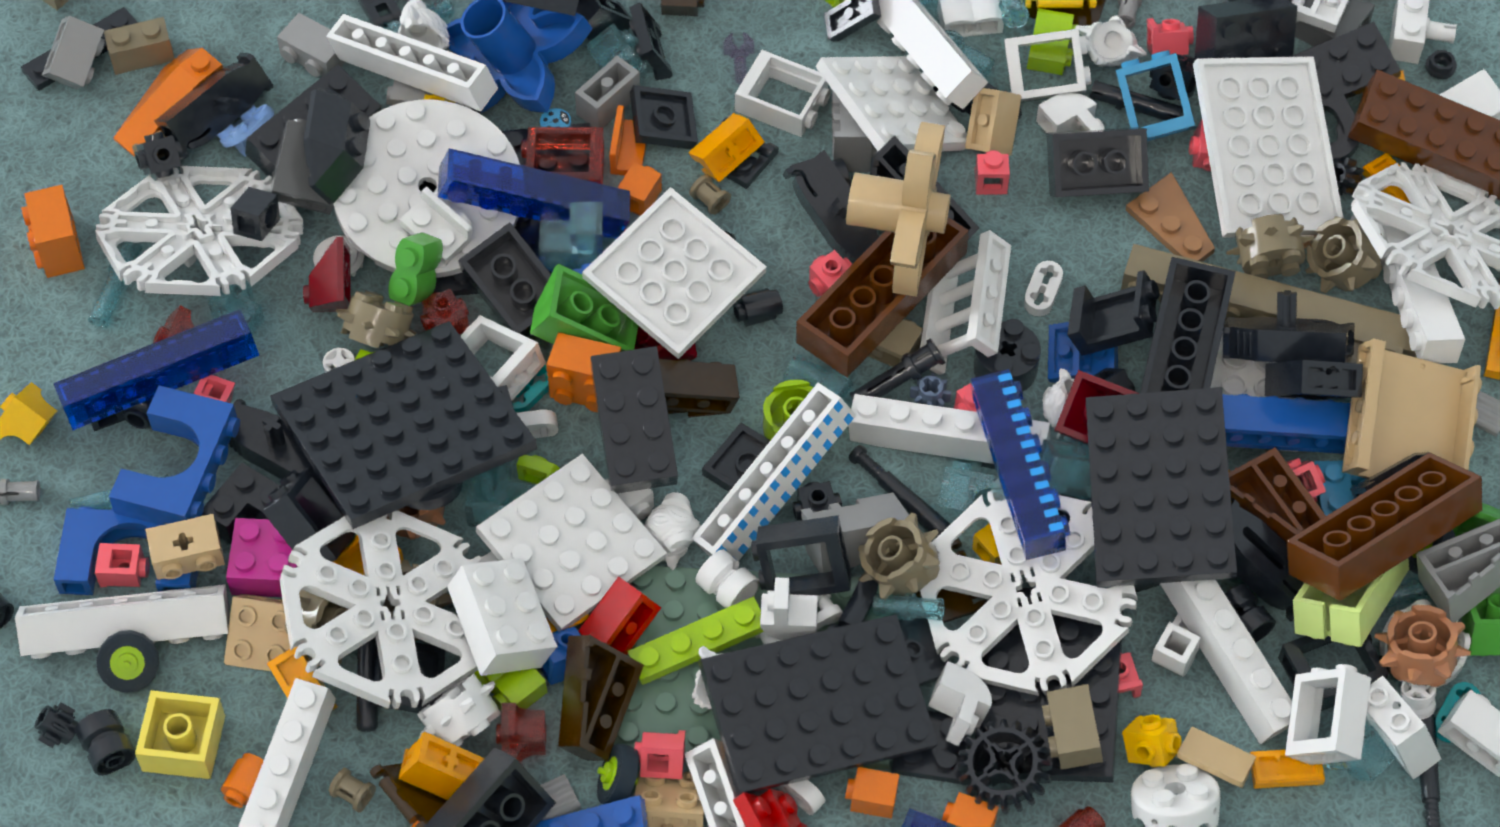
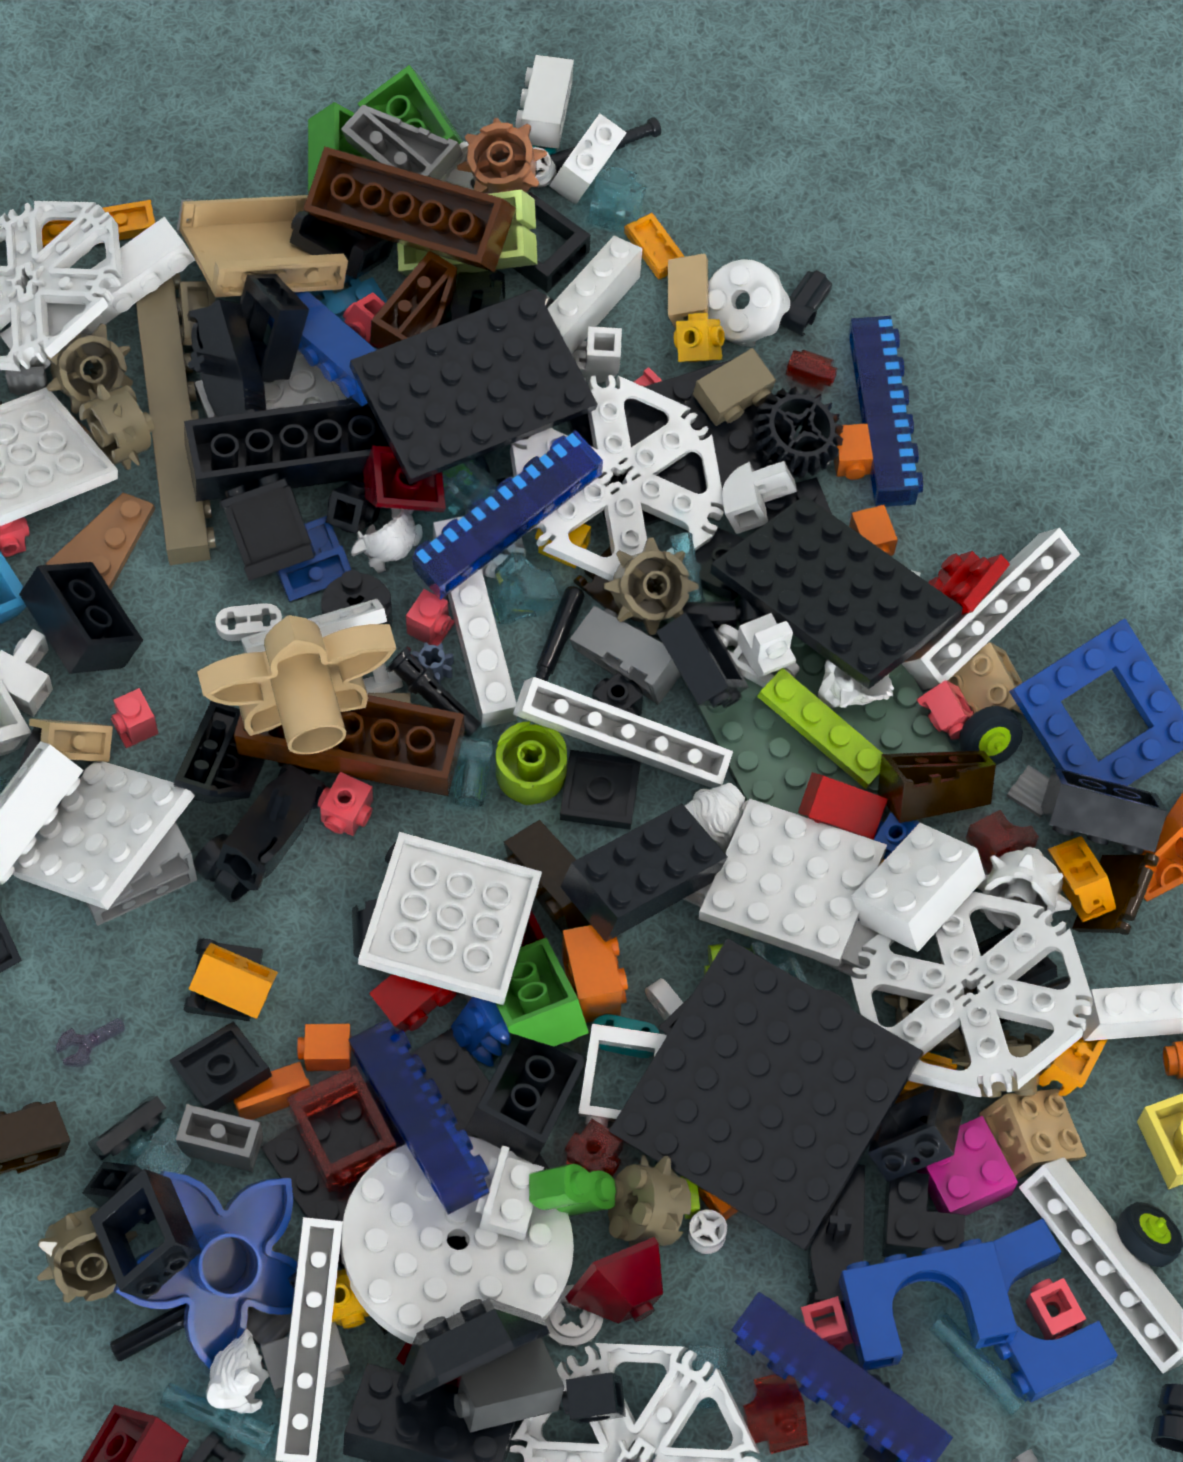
camera: 120 degrees left, 5 degrees up
tan brick [145,514,225,580] -> none
dark tan bush [328,768,376,813] -> none
clear light blue brick [539,202,605,272] -> none
dark azure tile [540,108,572,140] -> none
dark tan bush [689,174,731,215] -> none
white wheel [695,549,760,608] -> none
white window [735,50,831,137] -> none
white window [1285,664,1371,765] -> none

